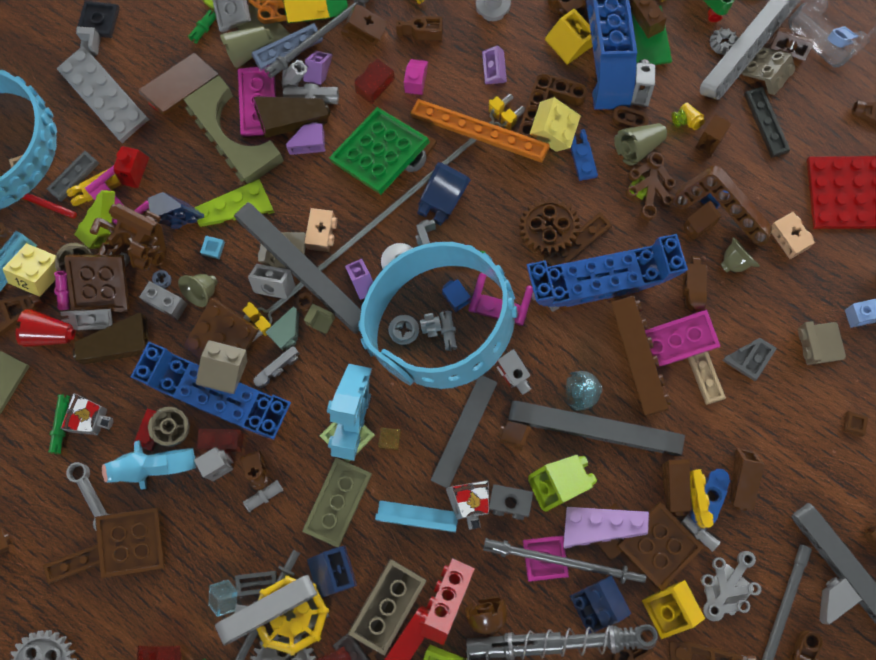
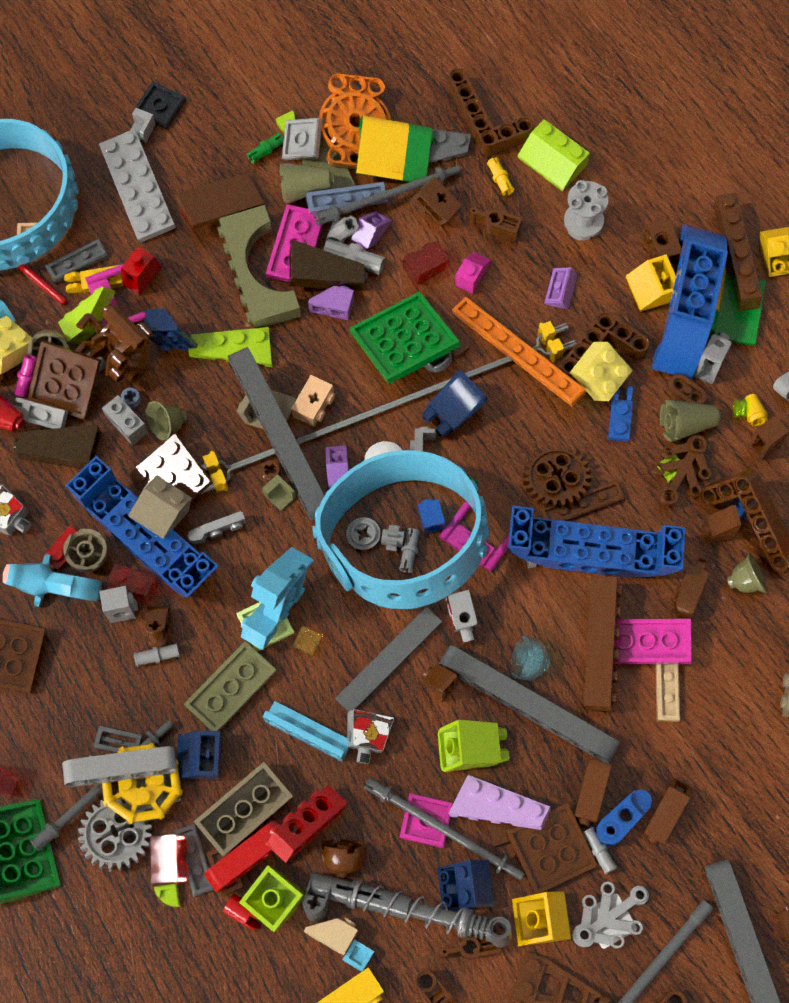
camera: 15 degrees right, 5 degrees down
medium azure plate [200,236,225,259] -> none
clear light blue panel [209,580,237,617] -> none
light grey brick [248,264,295,299] -> none
sand green slope [266,306,299,352] -> none
dark grey brick [489,484,533,520] -> none
yellow hinge [690,469,714,529] -> none
dark grey wing [722,338,777,381] -> none
light grey slope [820,577,862,624] -> none

